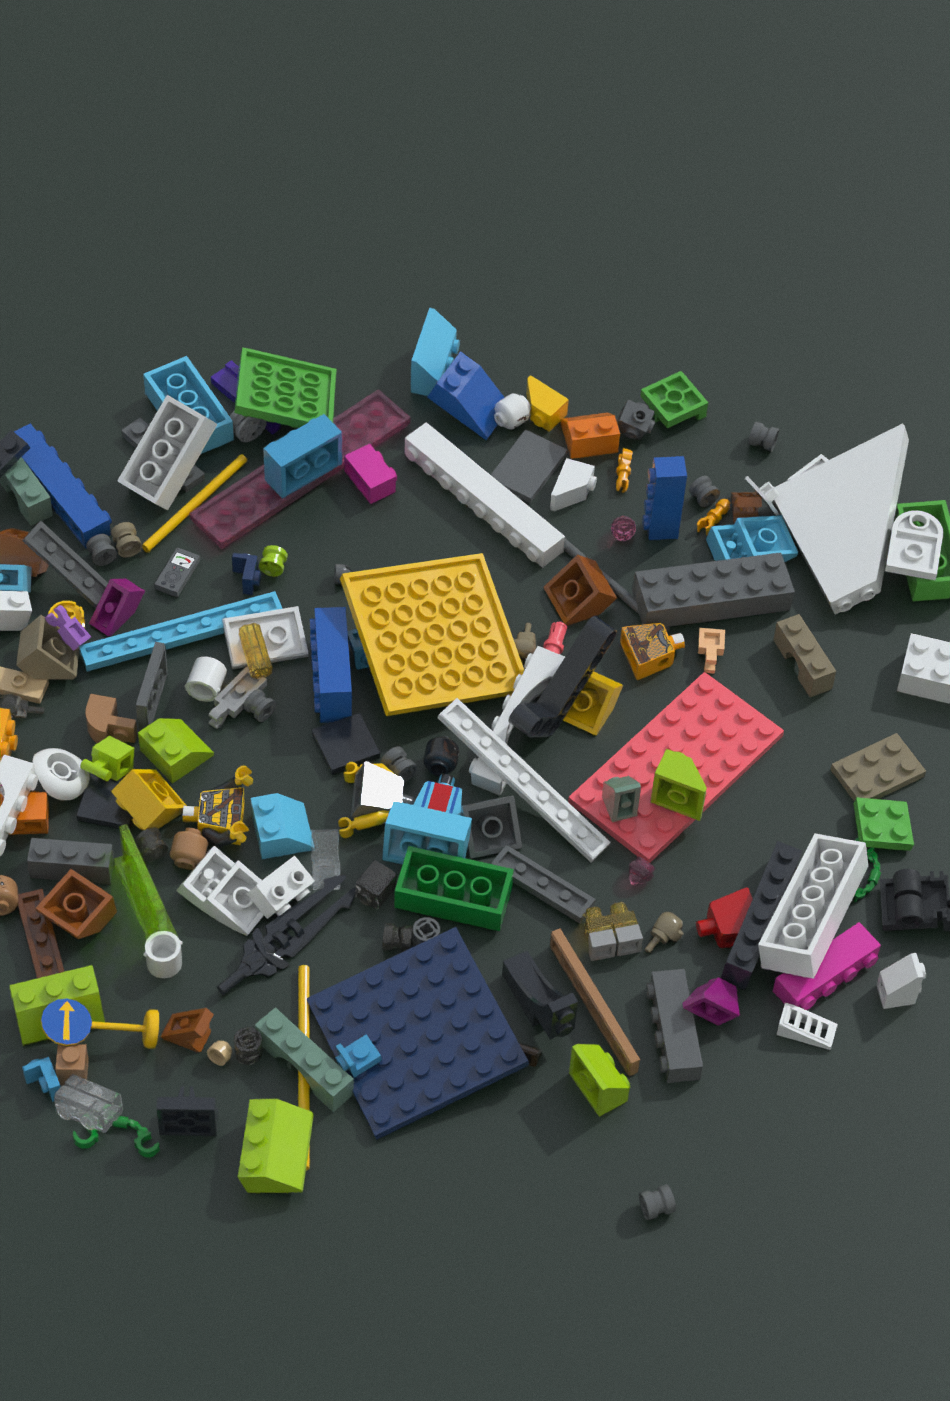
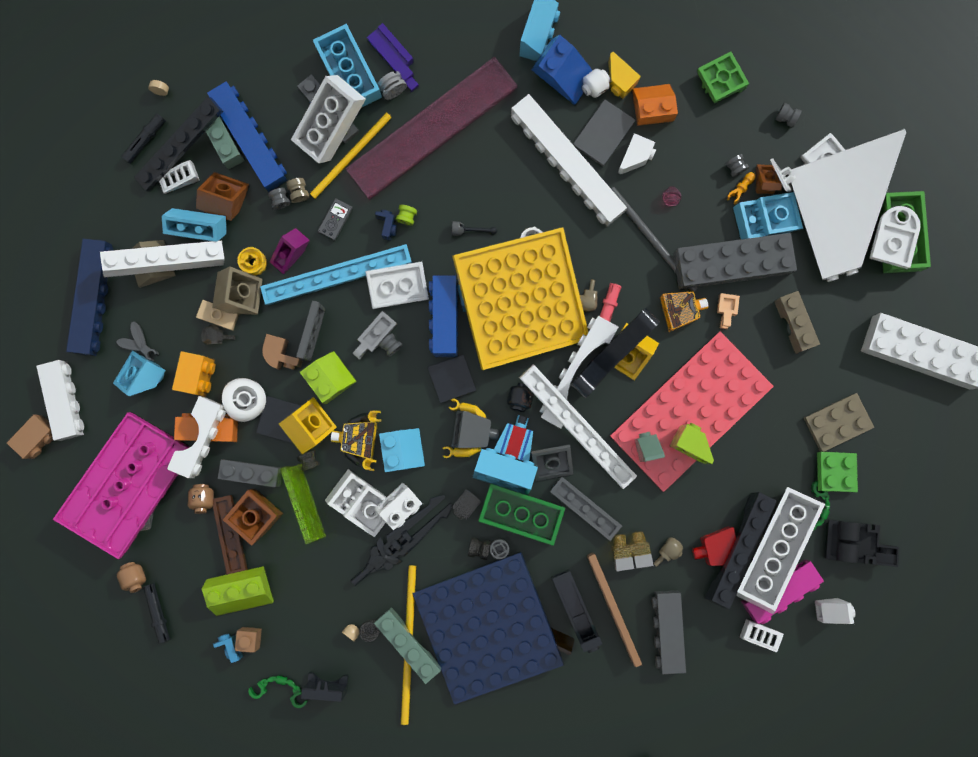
camera: 10 degrees right, 30 degrees up
dark grey plate [22,521,108,608] -> none
piece [41,999,159,1049] -> none
medium lavender plate [45,605,91,651] -> none
clear brick [54,1074,123,1133] -> none
lime brick [80,736,134,781] -> none
white piece [143,931,183,979] -> none
dark orange slope [161,1008,214,1052] -> none
medium nougat head [170,828,208,870] -> none
white piece [185,657,227,702] -> none
bright green plate [234,347,336,428] -> none
clear yellow axle [238,623,273,679] -> none
lime slope [238,1099,314,1193] -> none
dark azure brick [263,414,342,498] -> none
clear slope [311,829,340,890] -> none
dark azure bracket [335,1035,382,1078] -> none
dark pink brick [344,444,397,504] -> none
dark grey wheel [381,746,417,782] -> none
dark orange slope [543,555,617,626] -> none
lime slope [569,1044,630,1117] -> none
light orange piece [616,448,632,493] -> none
dark grey brick [617,400,655,440] -> none
clear pink plate [628,856,656,885] -> none
blue brick [642,456,687,540] -> none
magenta slope [682,977,740,1026] -> none

